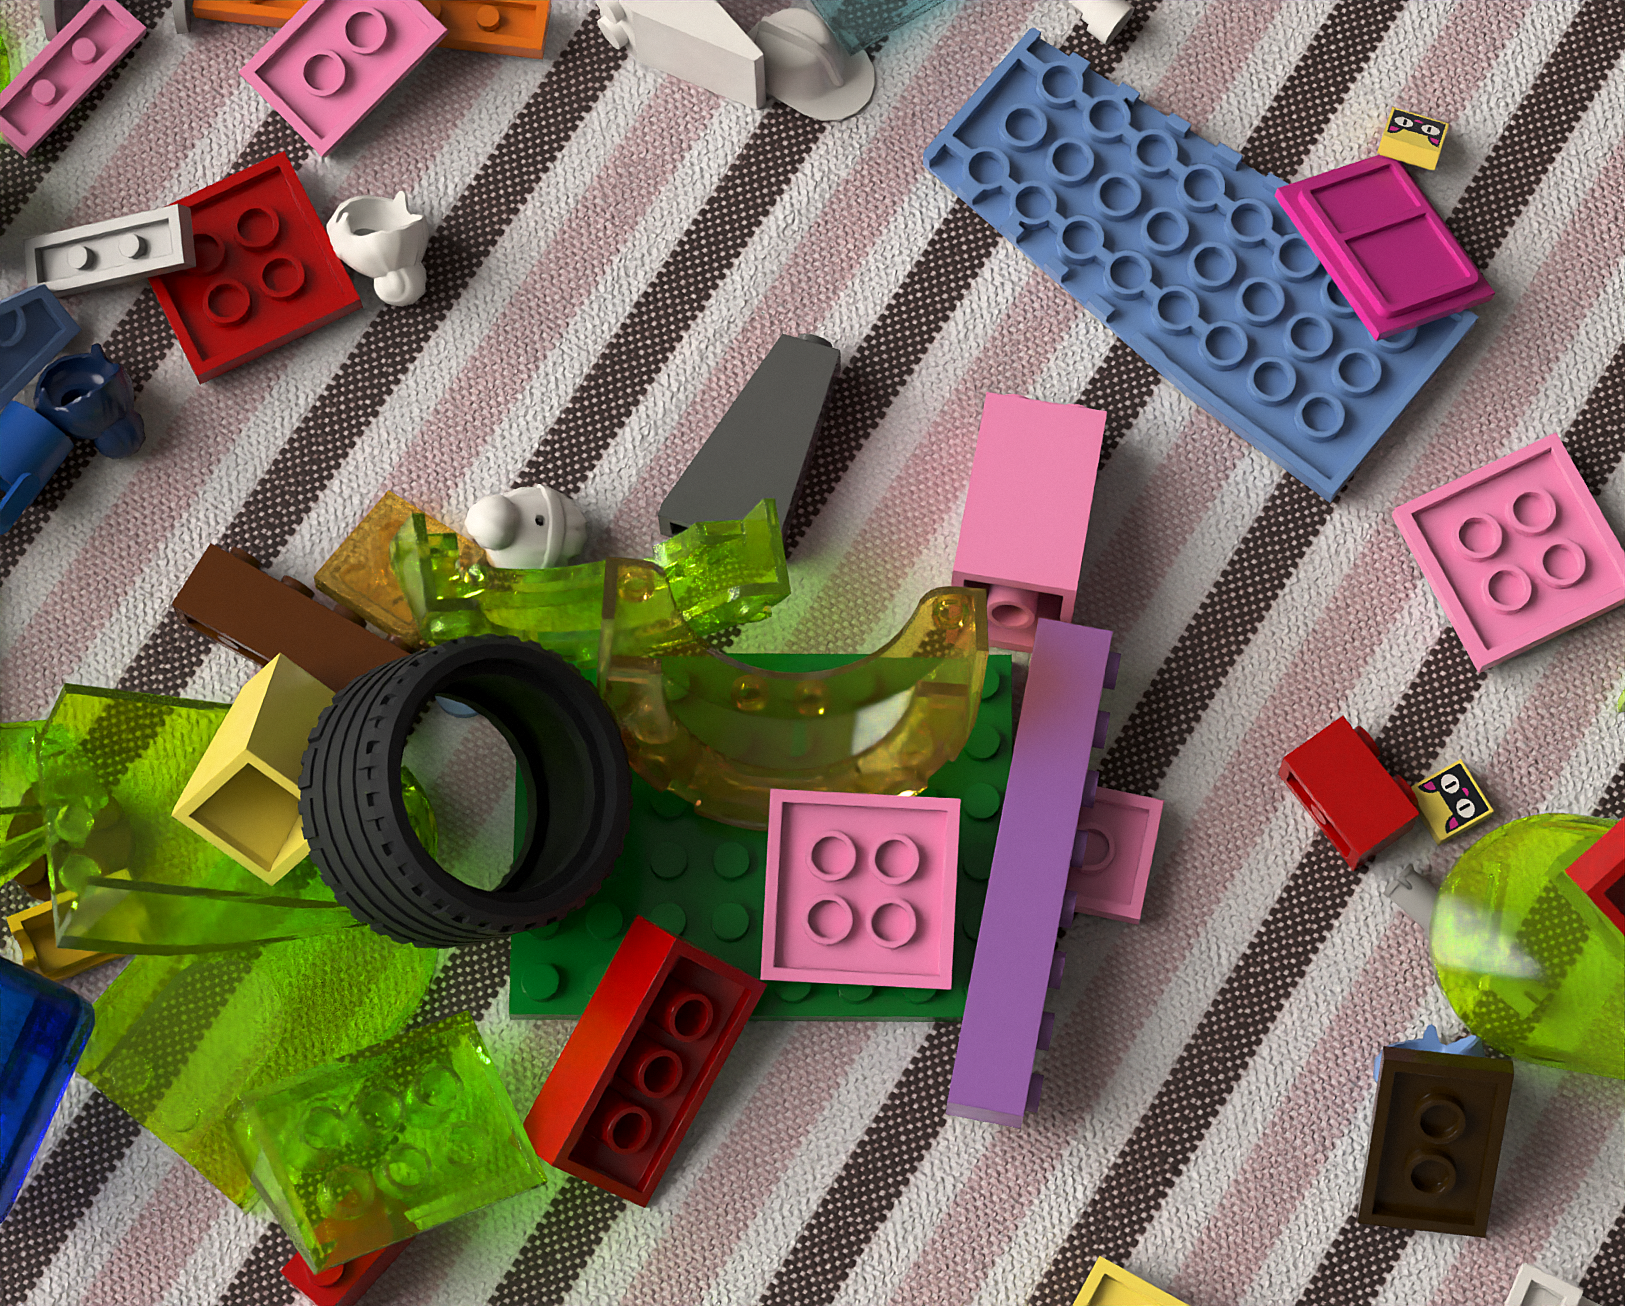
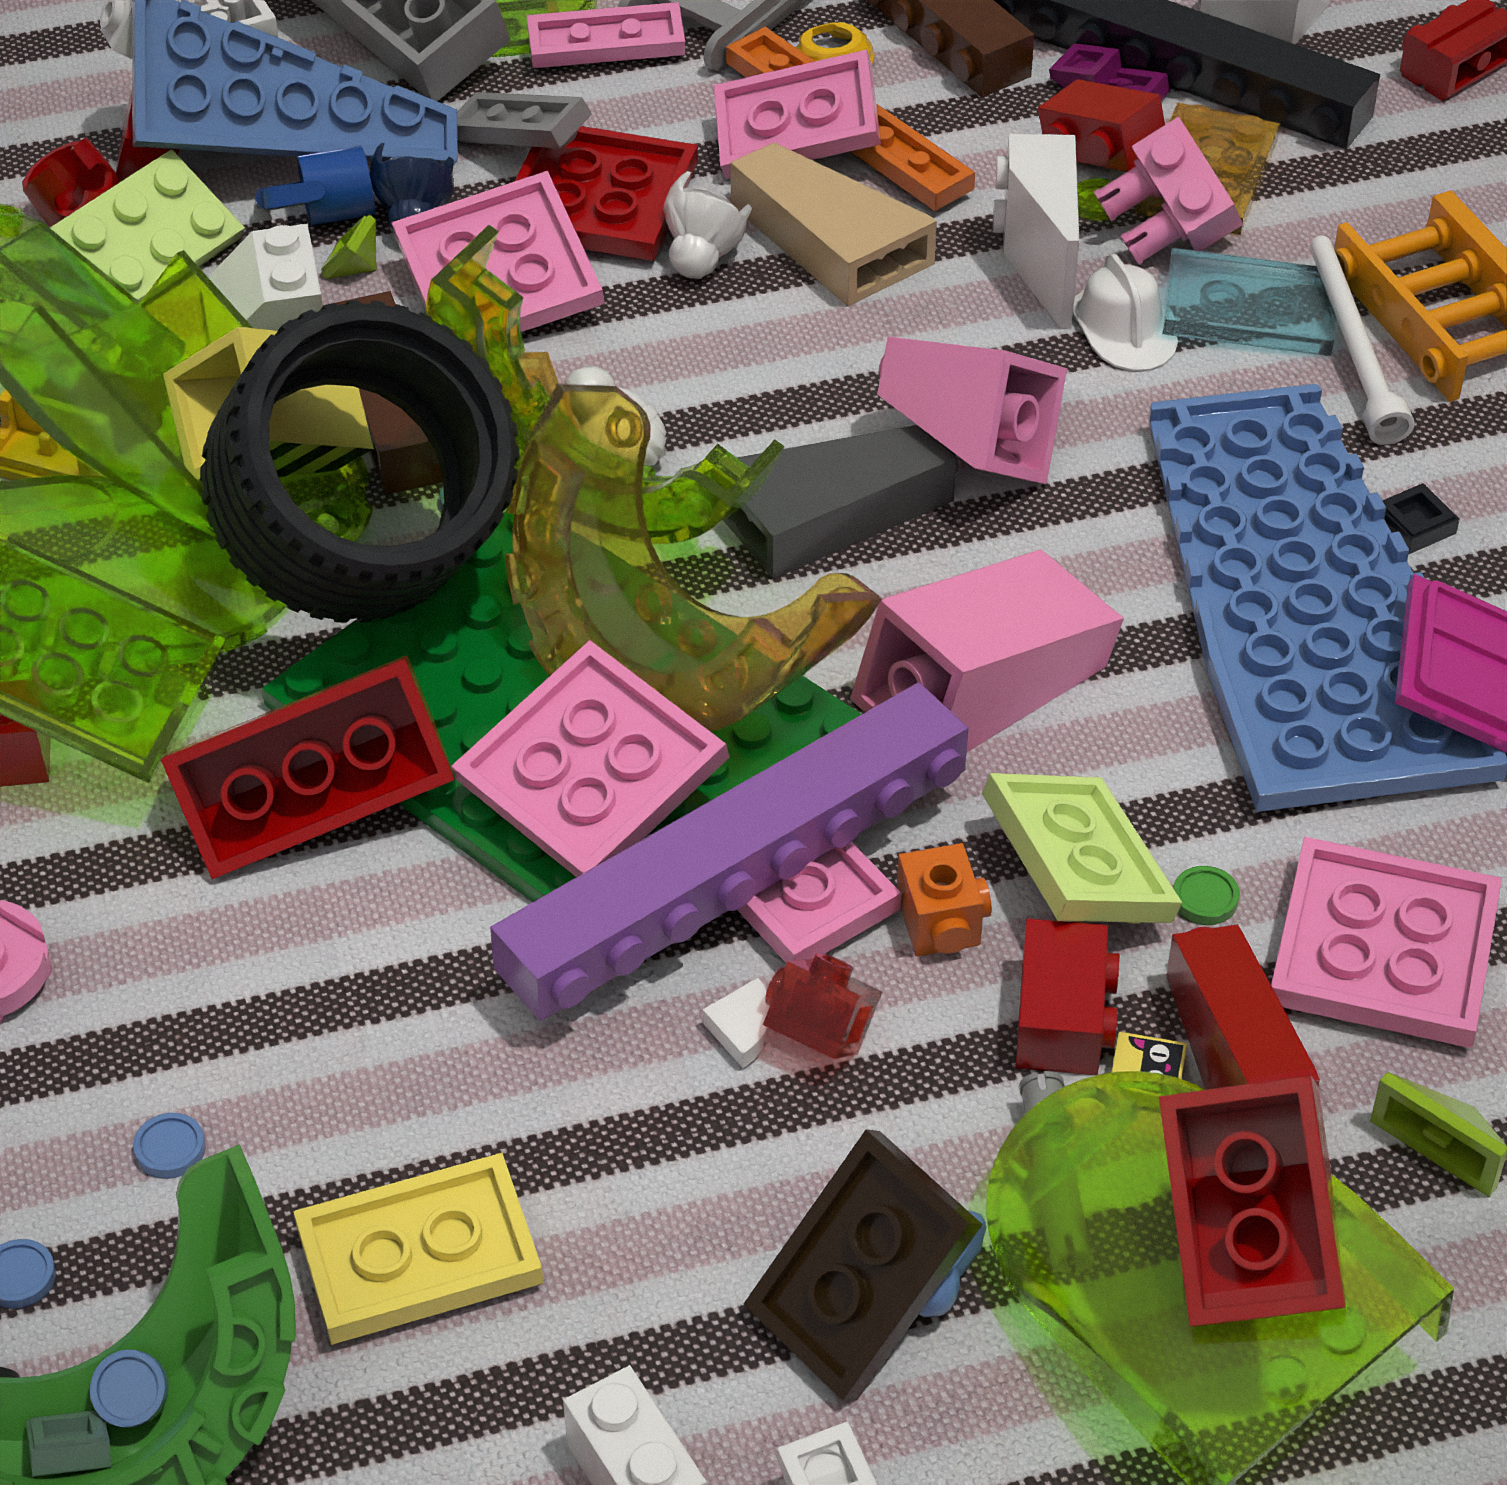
camera: 40 degrees right, 25 degrees down
none -> white slope [204,223,322,342]
none -> lime slope [320,214,377,280]
none -> bright pink plate [392,171,605,349]
none -> white tile [703,978,771,1068]
none -> tan slope [730,143,937,306]
none -> clear red brick [763,953,883,1059]
none -> bright pink slope [877,336,1067,484]
none -> orange brick [897,843,992,957]
none -> yellowish green plate [981,773,1182,924]
none -> red slope [1166,924,1320,1090]
none -> bright green piece [1173,866,1240,925]
none -> black tile [1382,483,1460,554]

